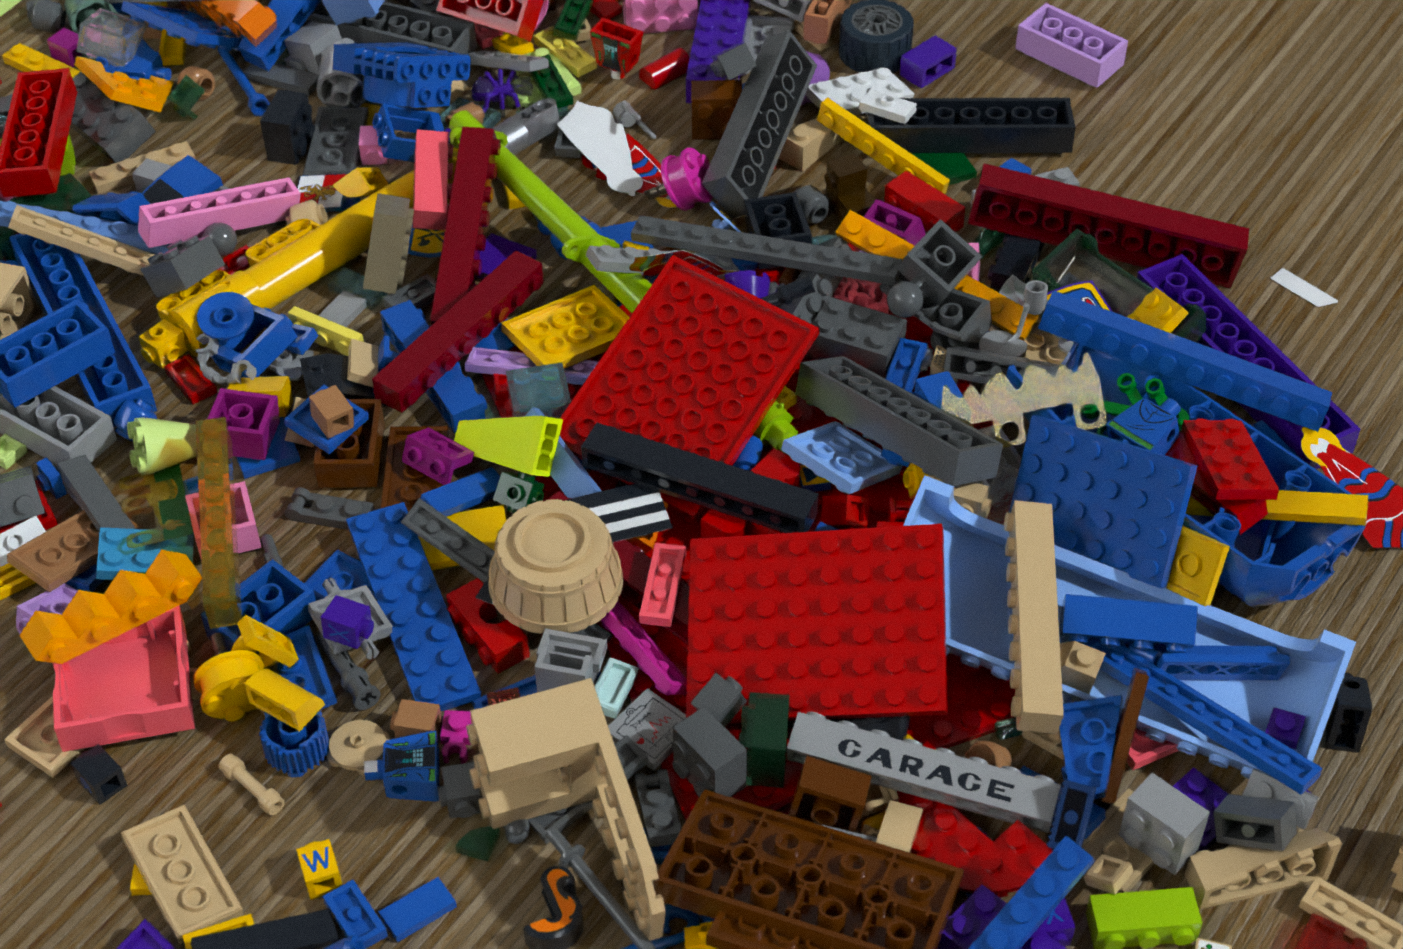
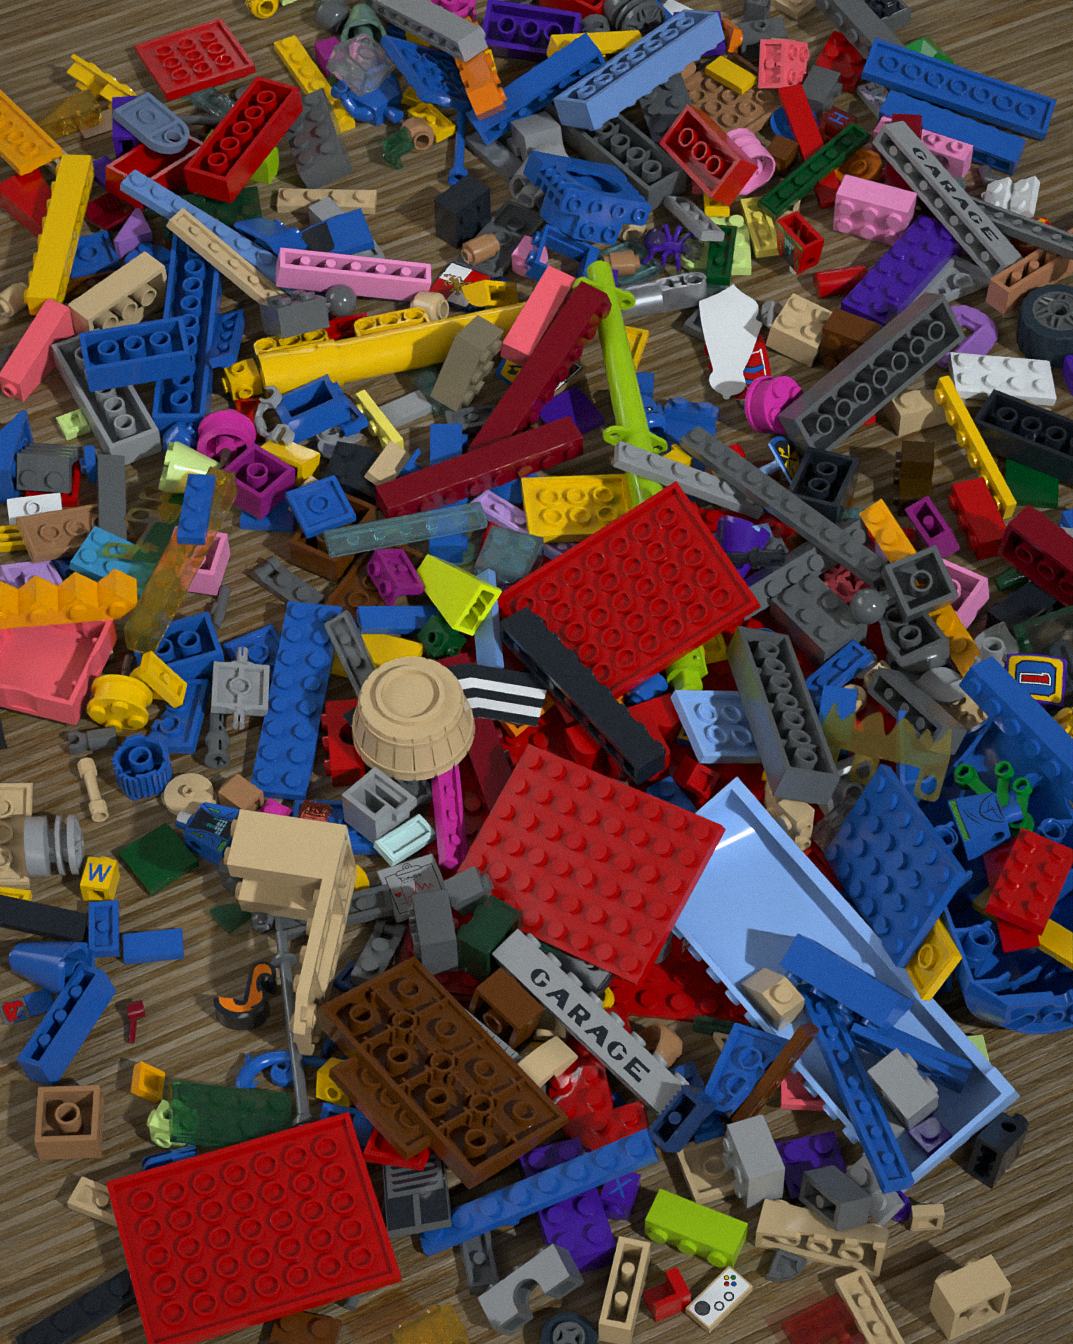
camera: 30 degrees right, 5 degrees up
light orange wing [74,56,174,113] -> none
blue dish [197,292,254,340] -> none
yellow brick [244,669,325,732] -> none
medium nougat brick [309,385,354,439] -> none
dark purple brick [321,595,374,649] -> none
red sticker [629,250,737,280] -> none
coral plate [639,543,686,627] -> none
dark grey brick [710,42,757,80] -> none
dark grey head [794,185,829,224] -> none
white plate [859,89,917,124] -> none
tan brick [1004,500,1064,734] -> none
tan tile [1084,854,1134,894] -> none
none -> light grey wheel [24,814,84,878]
none -> dark grey bar [67,727,118,755]
none -> dark green tile [118,823,199,896]
none -> blue plate [177,474,216,545]
none -> dark pink wheel [197,409,256,471]
none -> blue plate [209,309,247,369]
none -> clear light blue tile [323,501,488,558]
none -> yellow plate [408,102,456,143]
none -> medium nougat brick [461,233,500,266]
none -> blue plate [664,397,720,426]
none -> tan brick [766,293,832,368]
none -> dark grey tile [766,1248,808,1282]
none -> light grey brick [867,1048,939,1131]
none -> tan plate [909,1202,945,1231]

